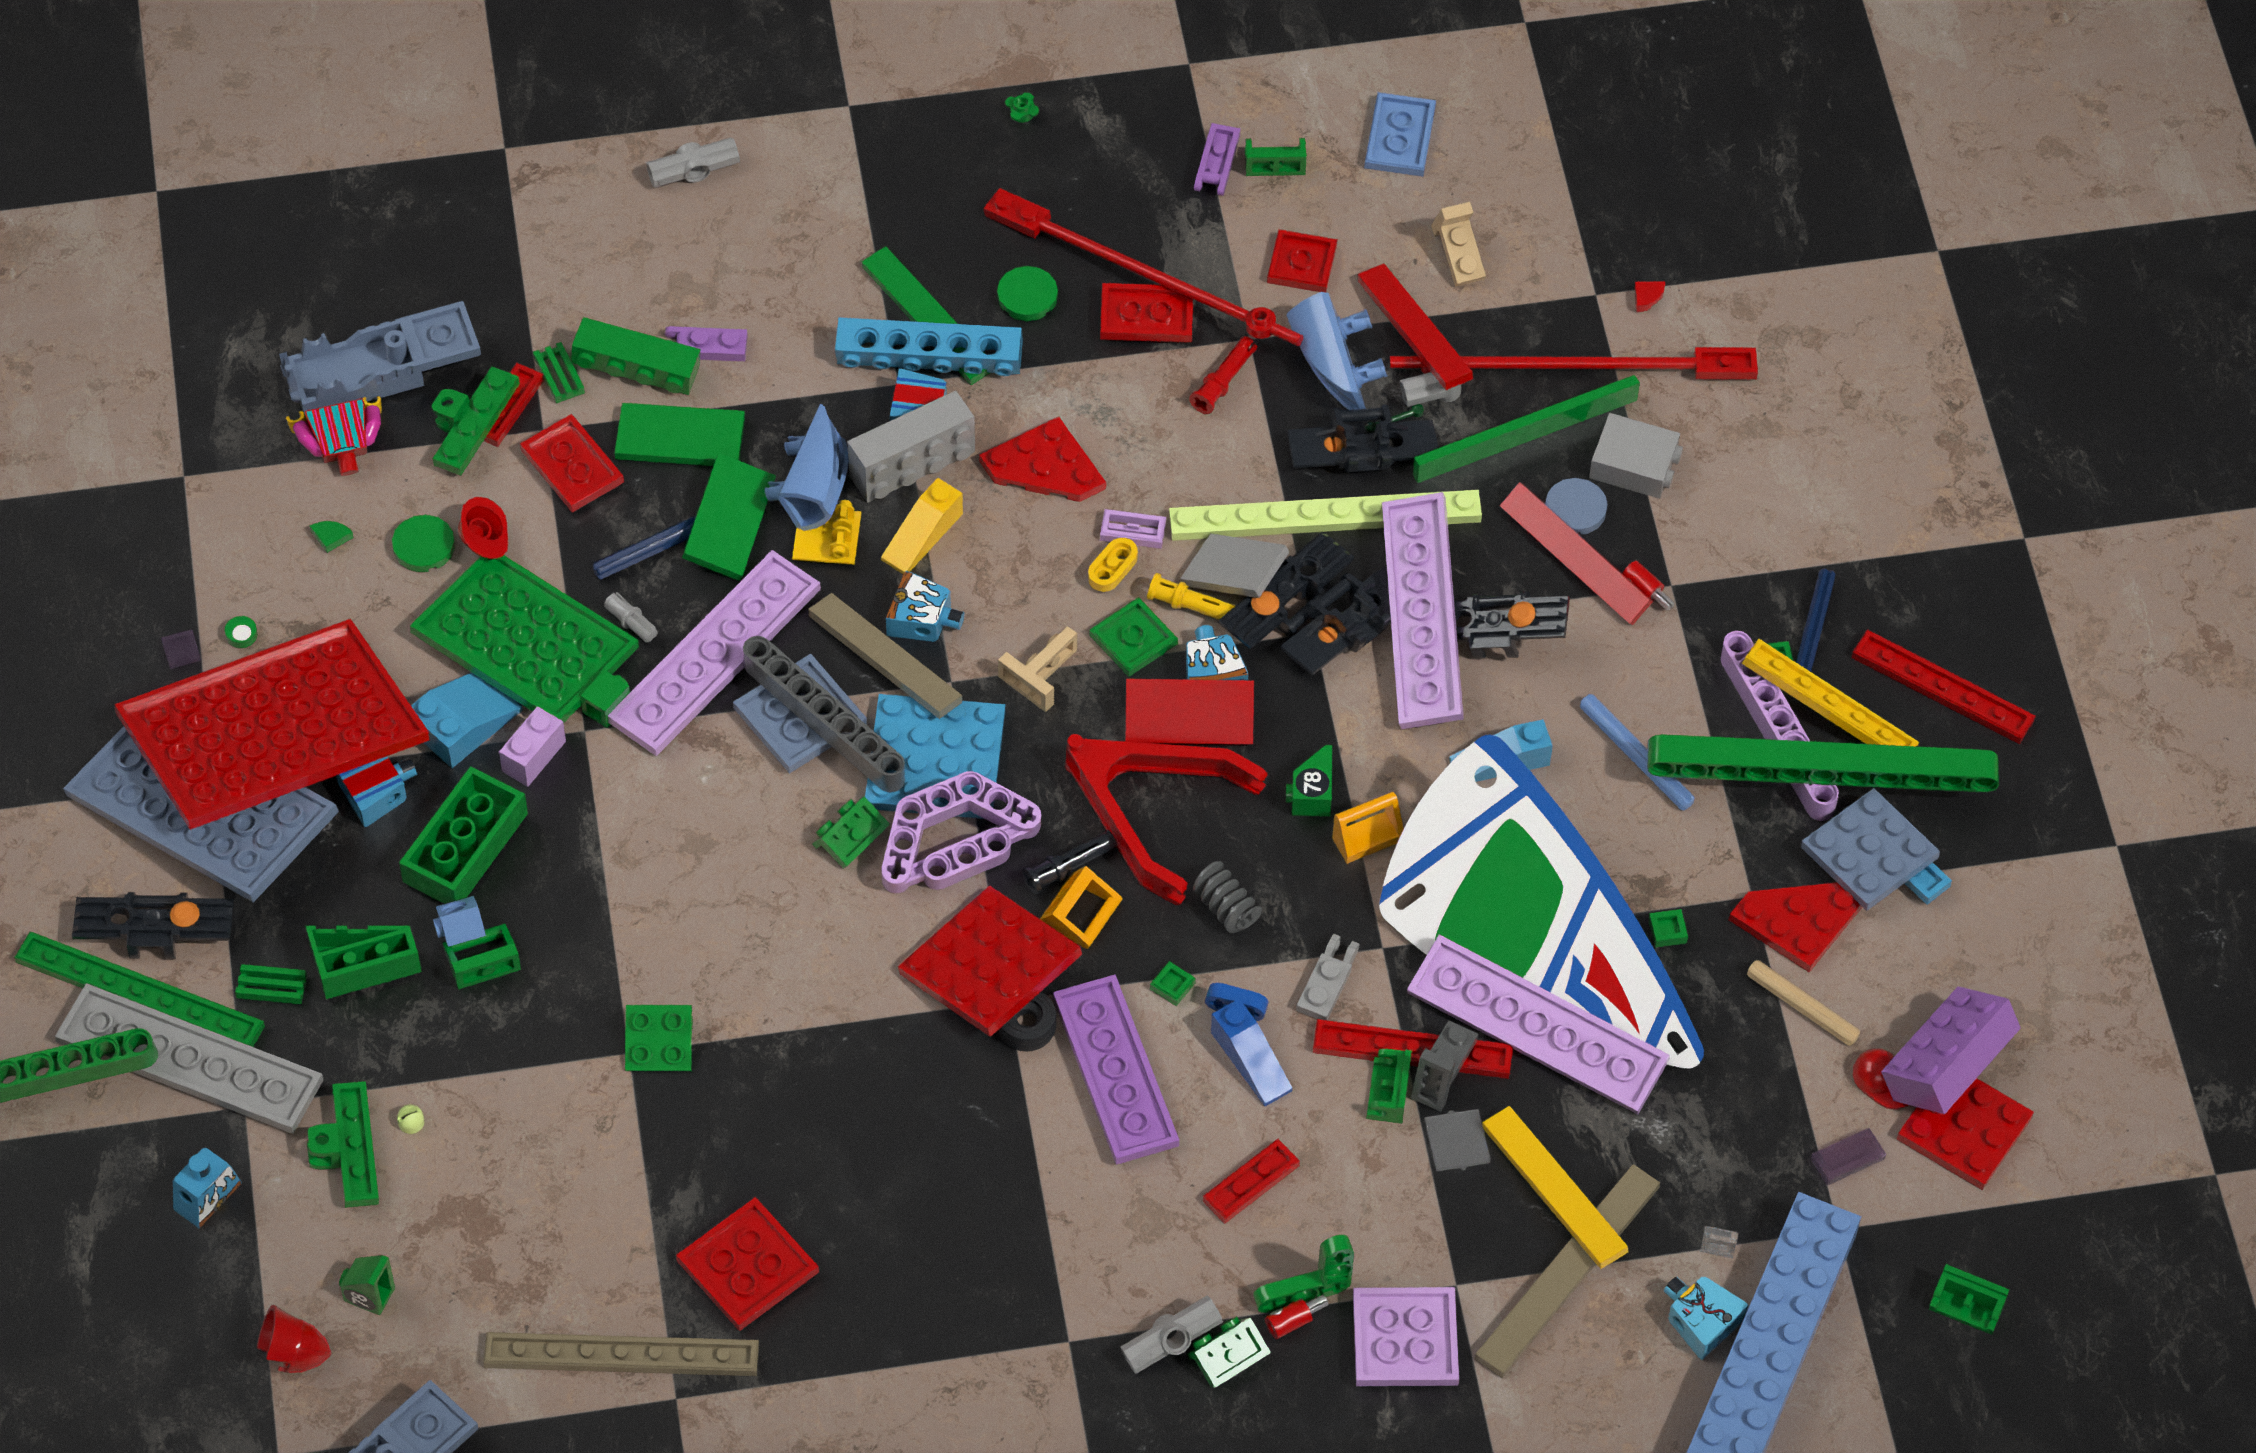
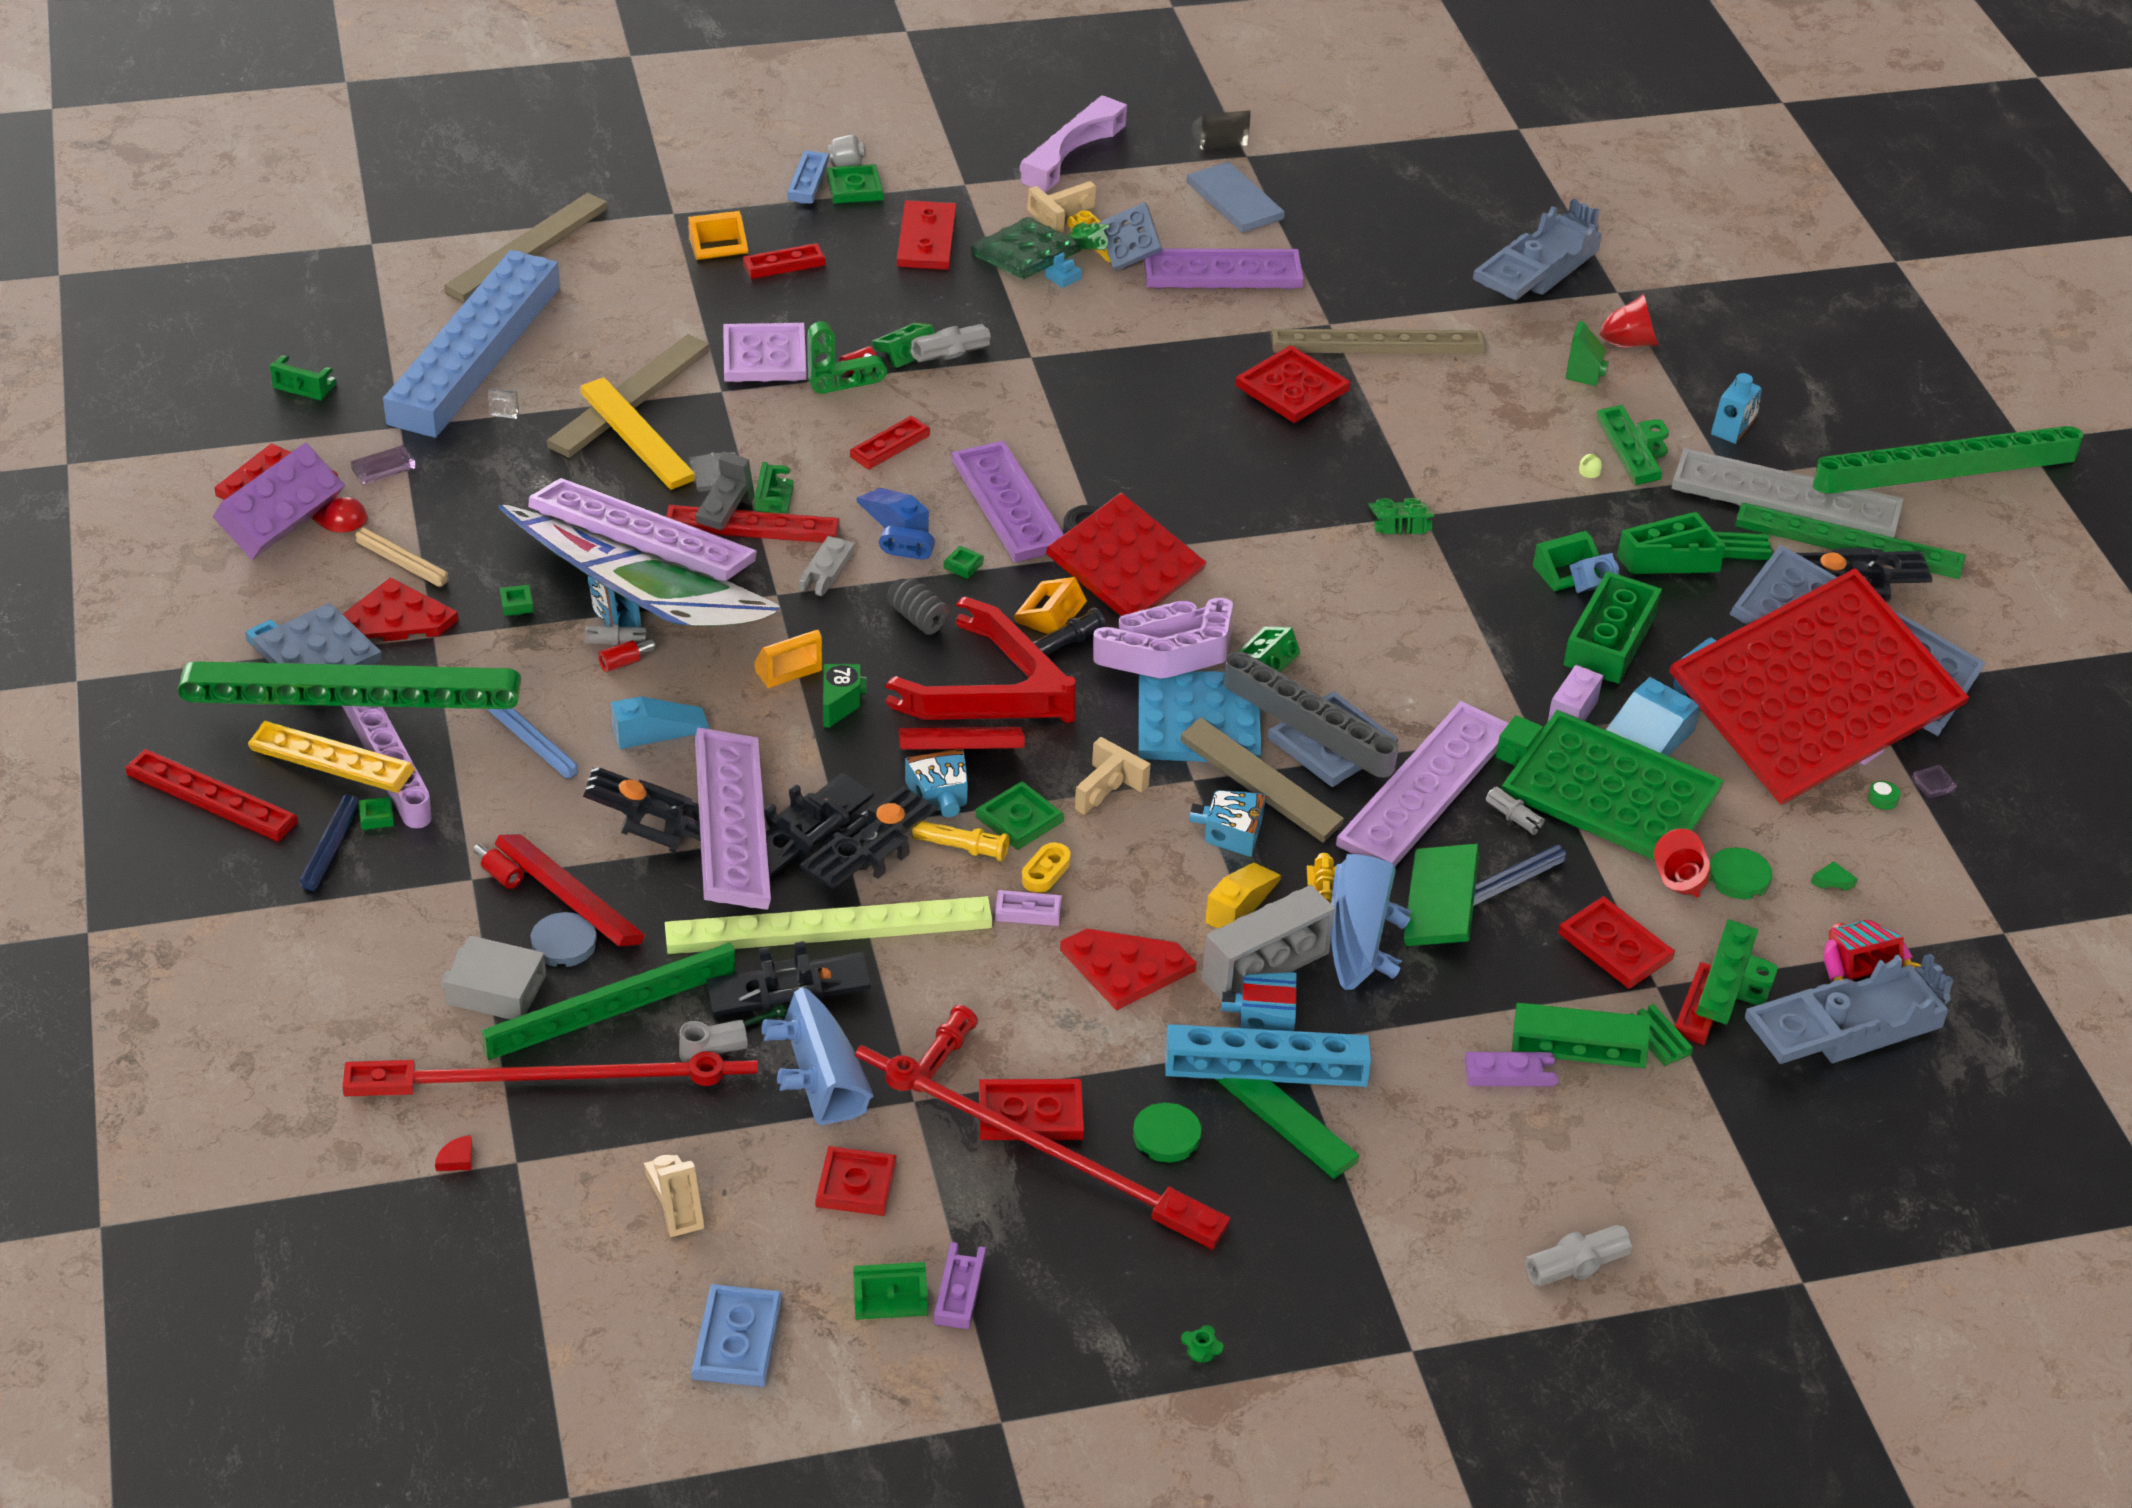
camera: 175 degrees right, 15 degrees down
green tile [615,402,745,466] -> none
light grey tile [1180,533,1289,598] -> none
red tile [1358,263,1473,390] -> none
medium azure torso [1664,1277,1749,1360] -> none

